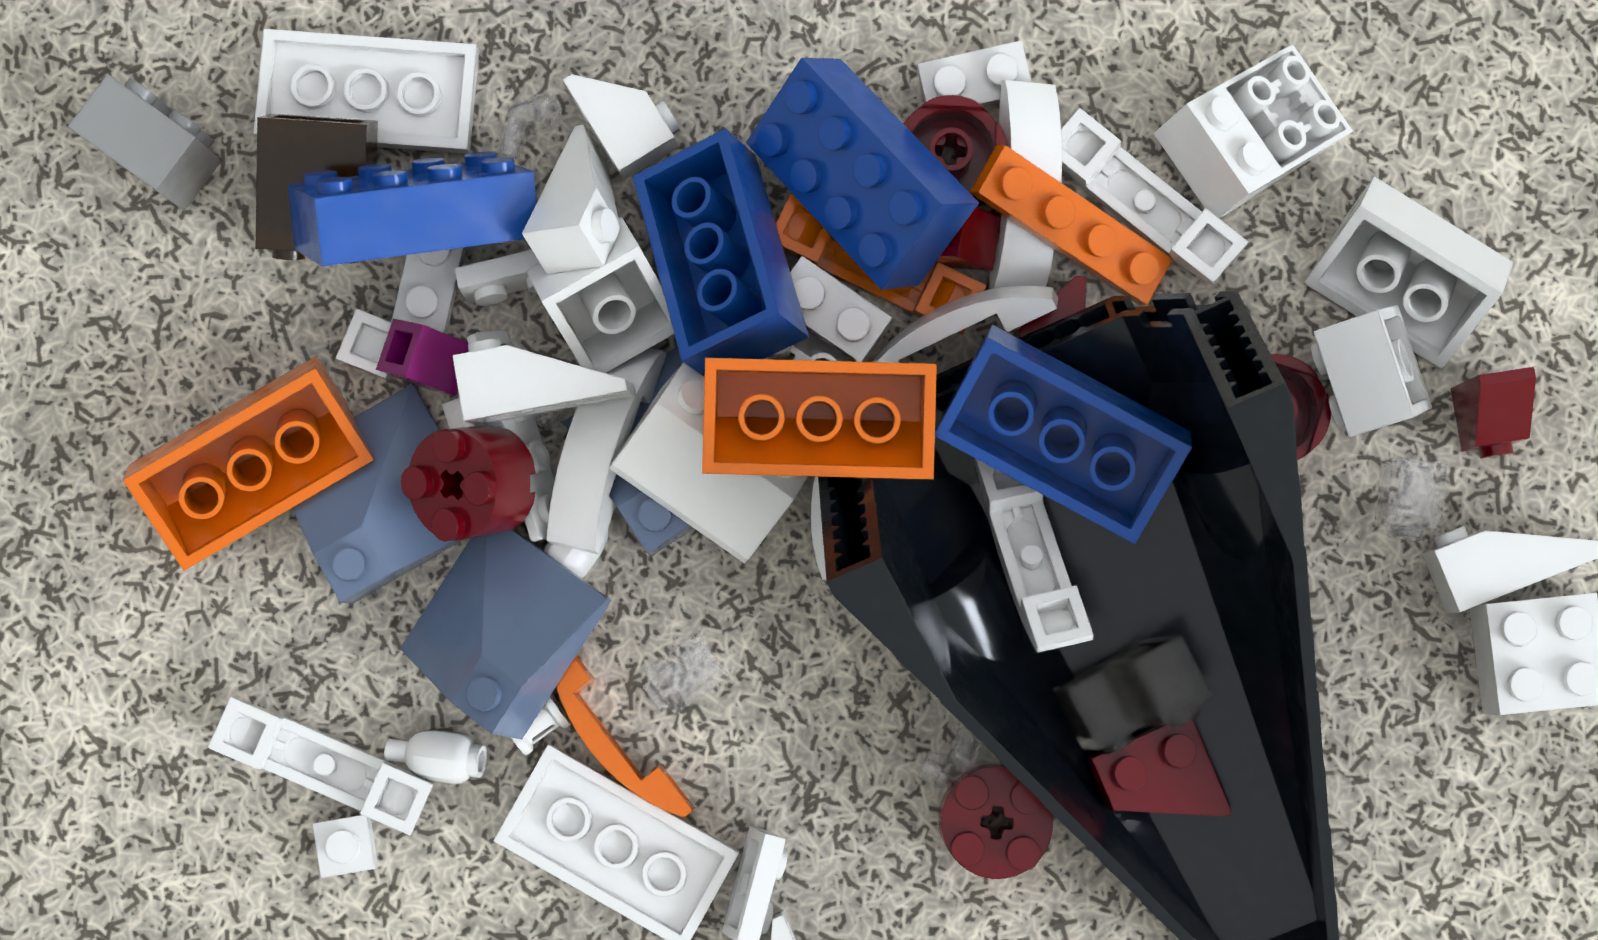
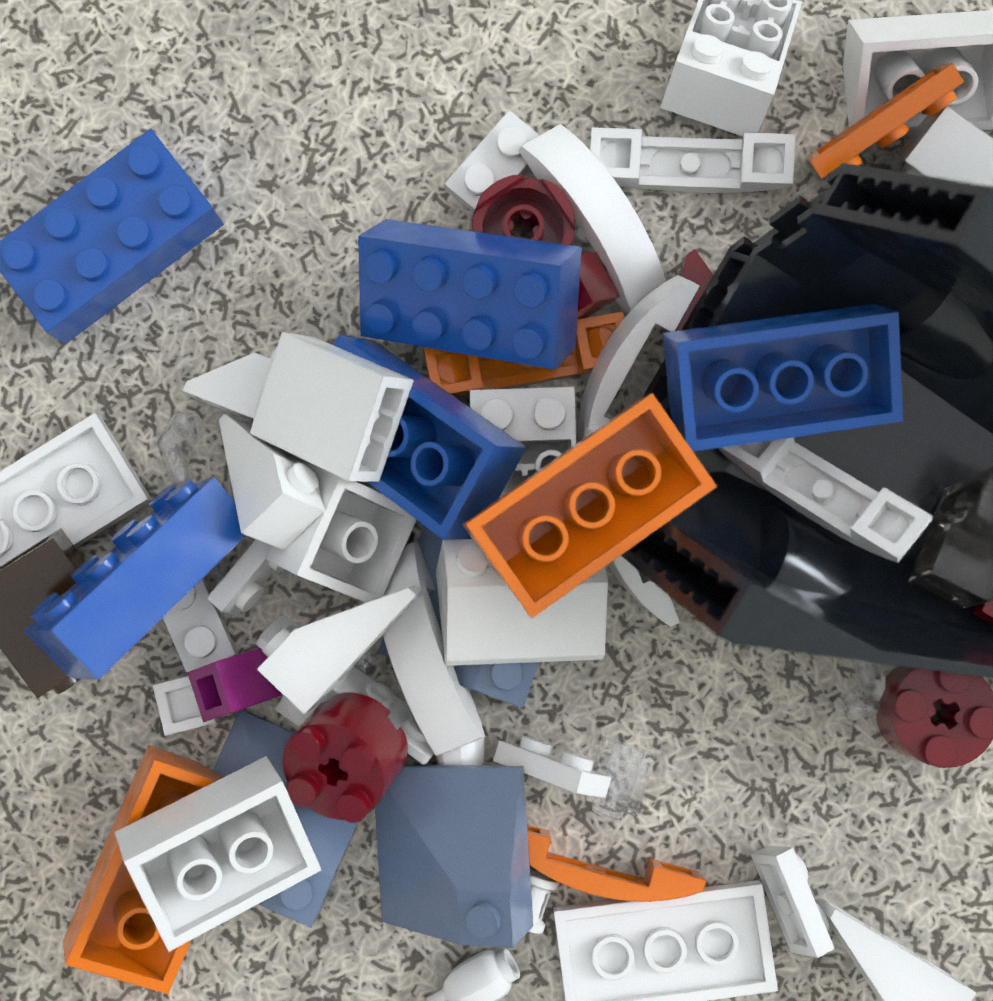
camera: 45 degrees left, 0 degrees up
orange plate [970,145,1173,305] -> none
none -> white slope [114,756,321,952]
none -> white brick [250,332,414,482]
none -> white plate [493,736,611,798]
none -> orange plate [808,63,964,179]

